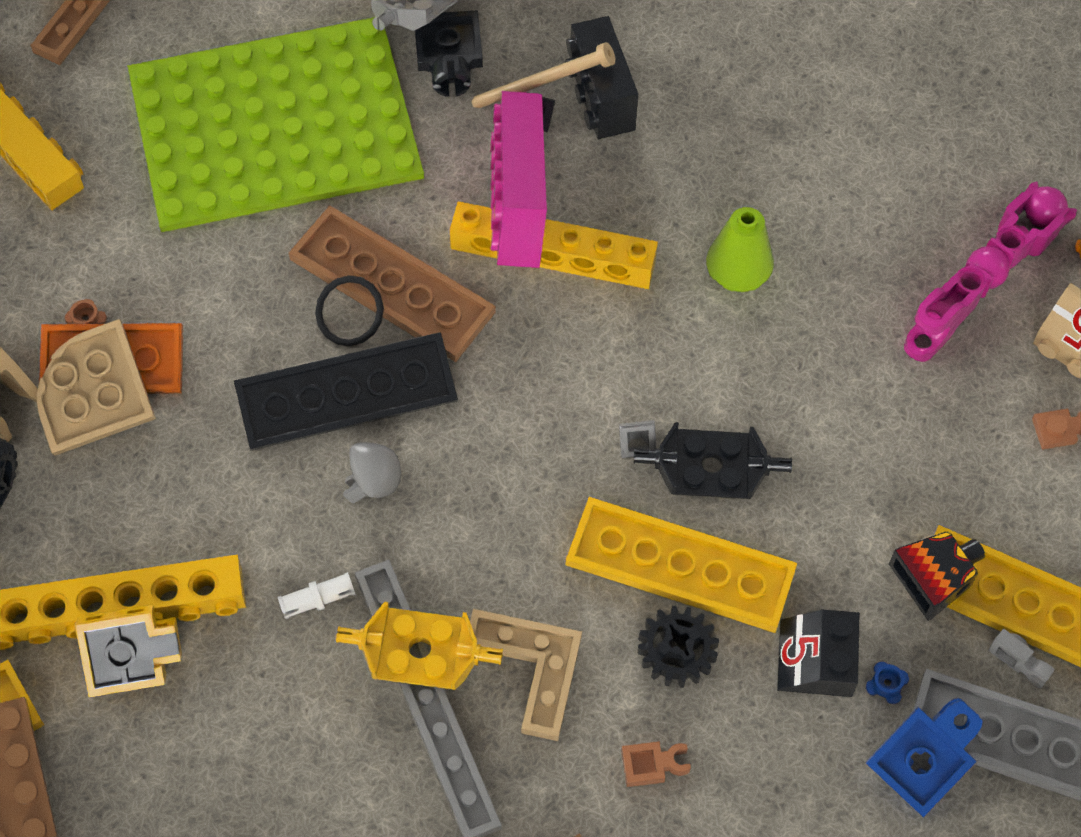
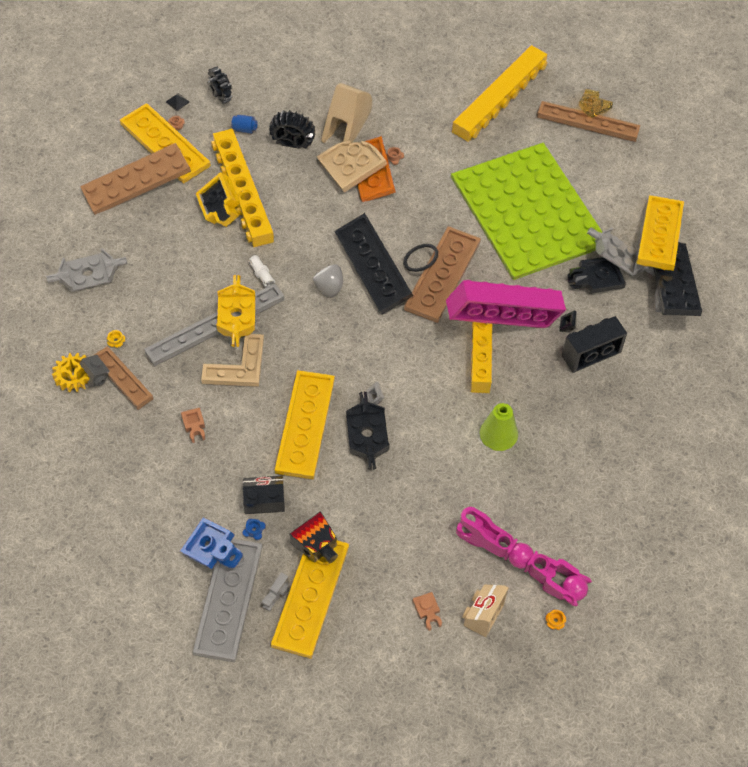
camera: 80 degrees right, 5 degrees down
tan bar [472,42,615,108] -> none
black gear [637,605,719,688] -> none

